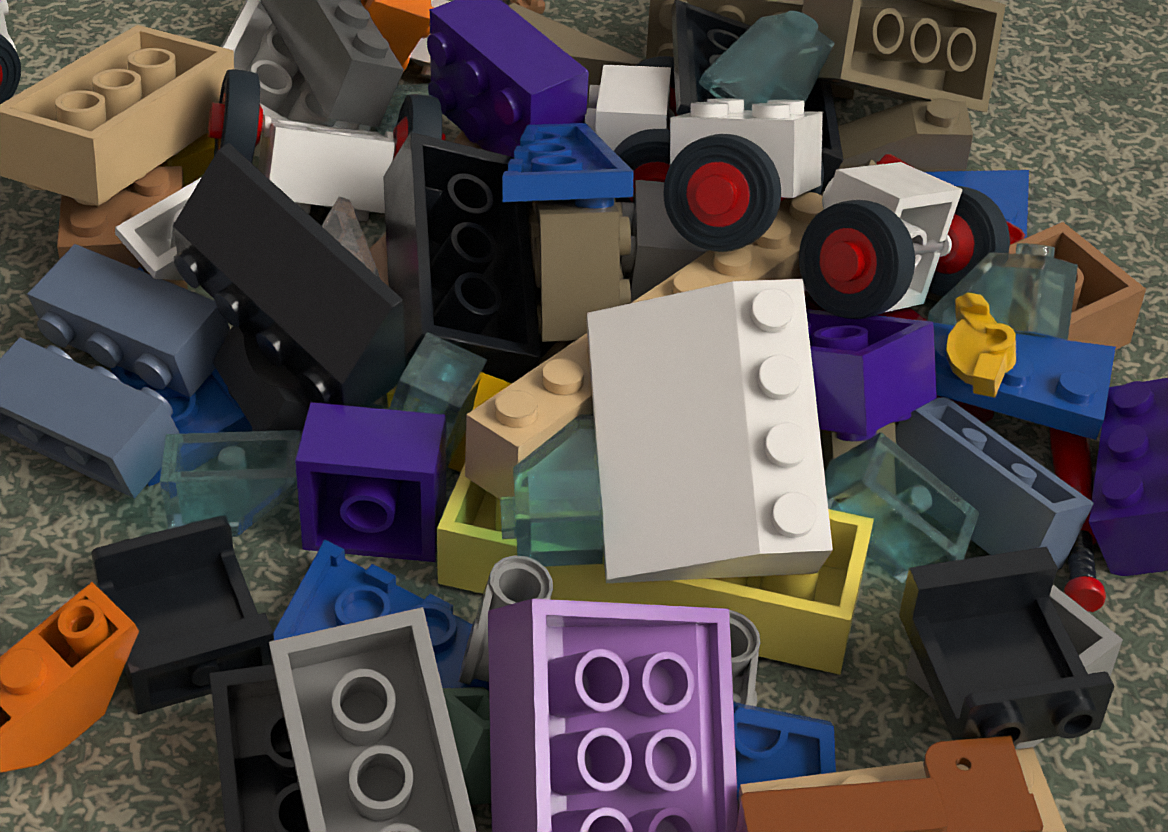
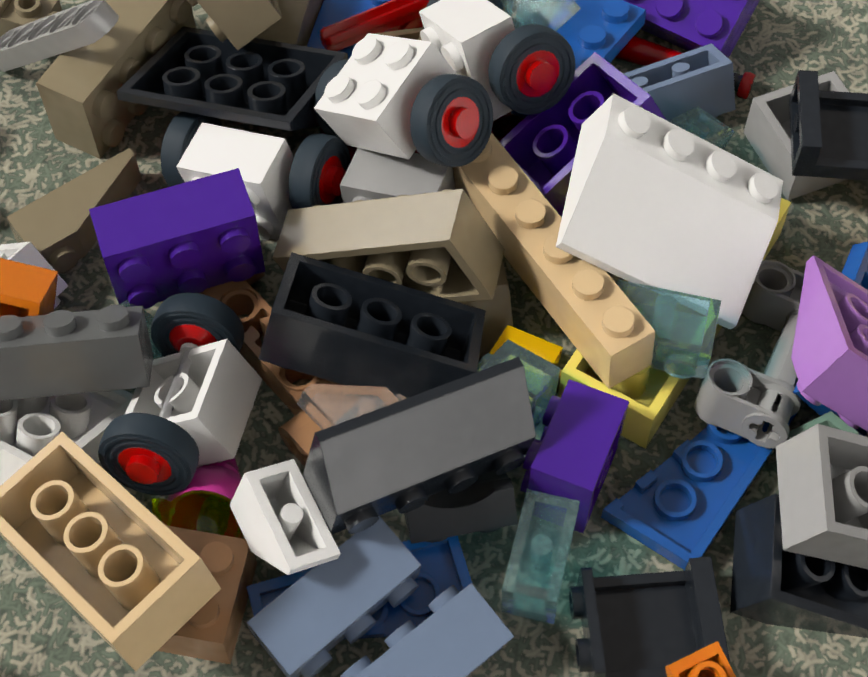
camera: 70 degrees left, 15 degrees up
blue wing [502,123,633,208] -> none
clear light blue slope [699,11,835,110] -> none
yellow piece [946,293,1016,398] -> none

